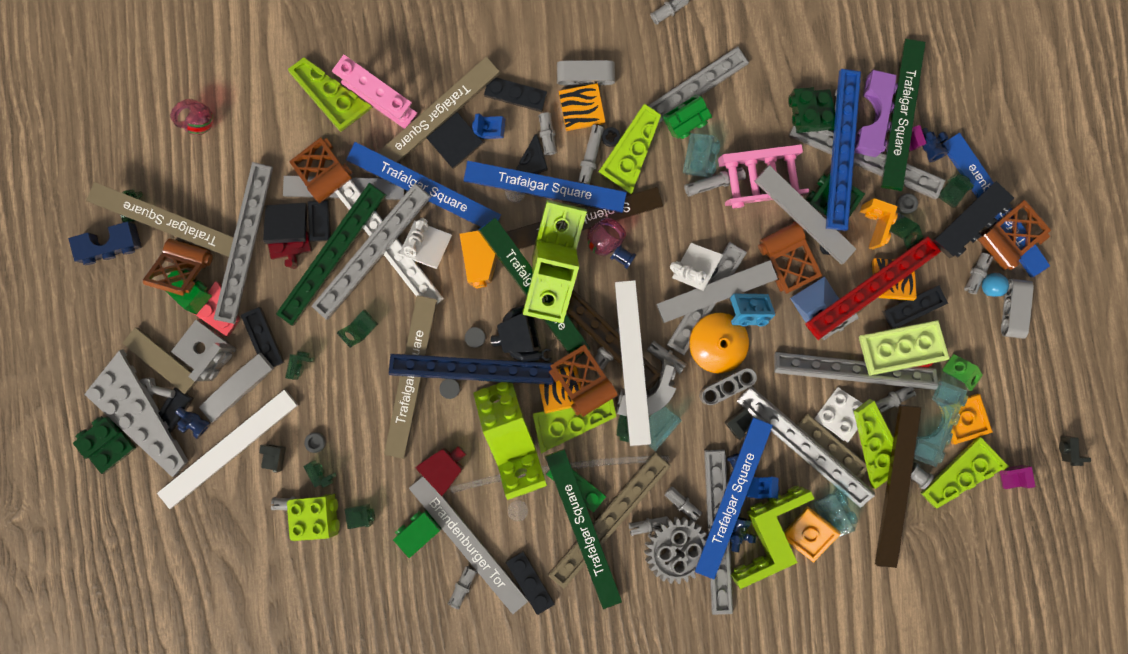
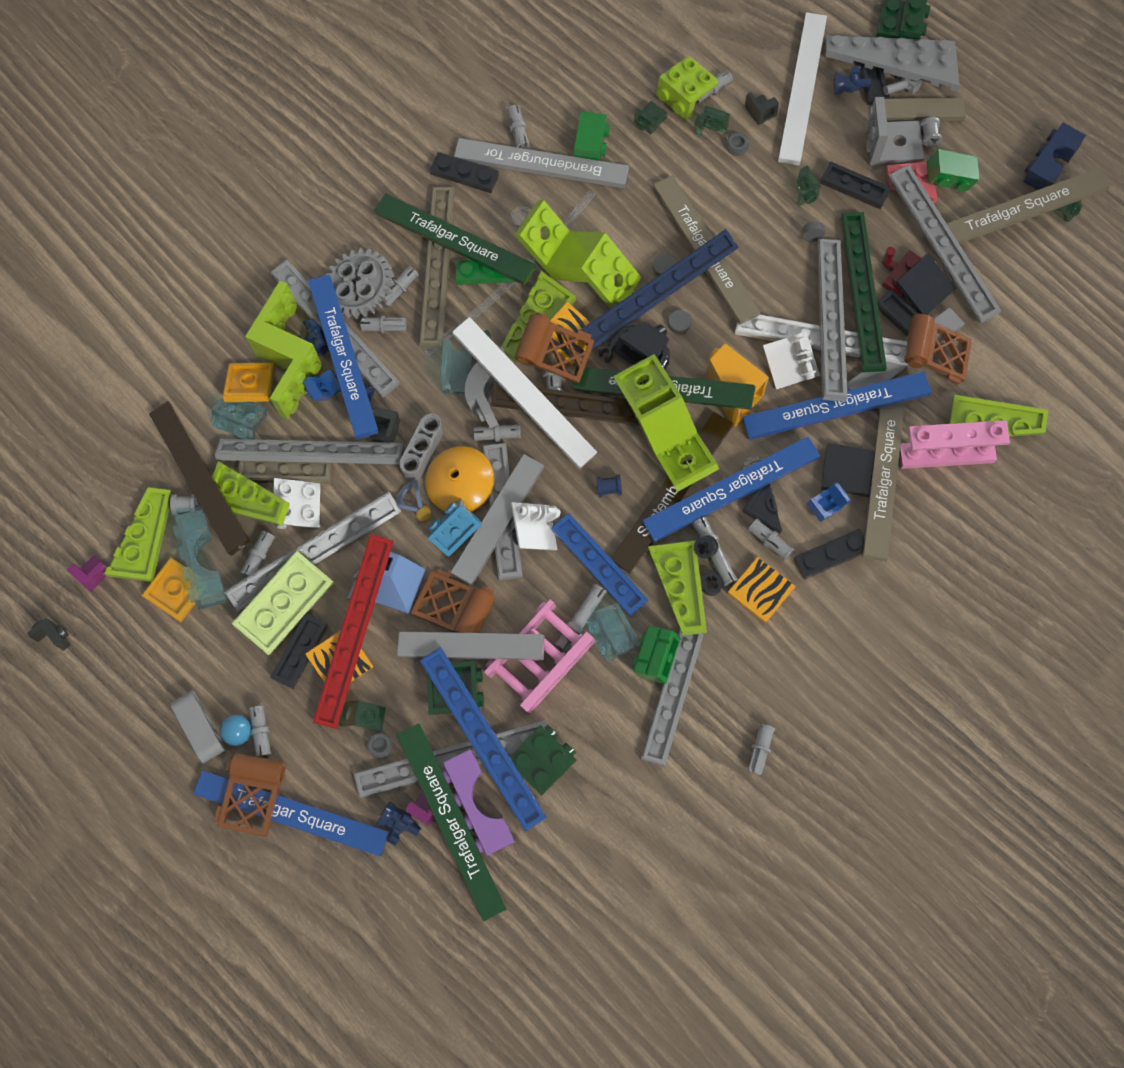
camera: 150 degrees right, 15 degrees down
dark orange piece [143,238,213,296] -> none
clear pink helmet [170,99,214,135] -> none
light grey slope [199,353,274,423] -> none
clear green bracket [337,310,378,348] -> none
dark red torso [415,446,467,496] -> none
light grey beam [557,60,615,86] -> none
clear pink helmet [587,218,626,256] -> none
light orange bracket [860,198,898,250] -> none
black brick [933,181,1014,259] -> none
clear green bracket [938,174,974,208] -> none
bright green bracket [943,354,983,391] -> none
none -> sand blue piece [397,480,432,521]
none -> blue plate [551,513,648,617]
none -> black bush [694,535,719,559]
none -> dark grey tile [802,222,825,242]
none -> light grey bush [920,117,942,147]

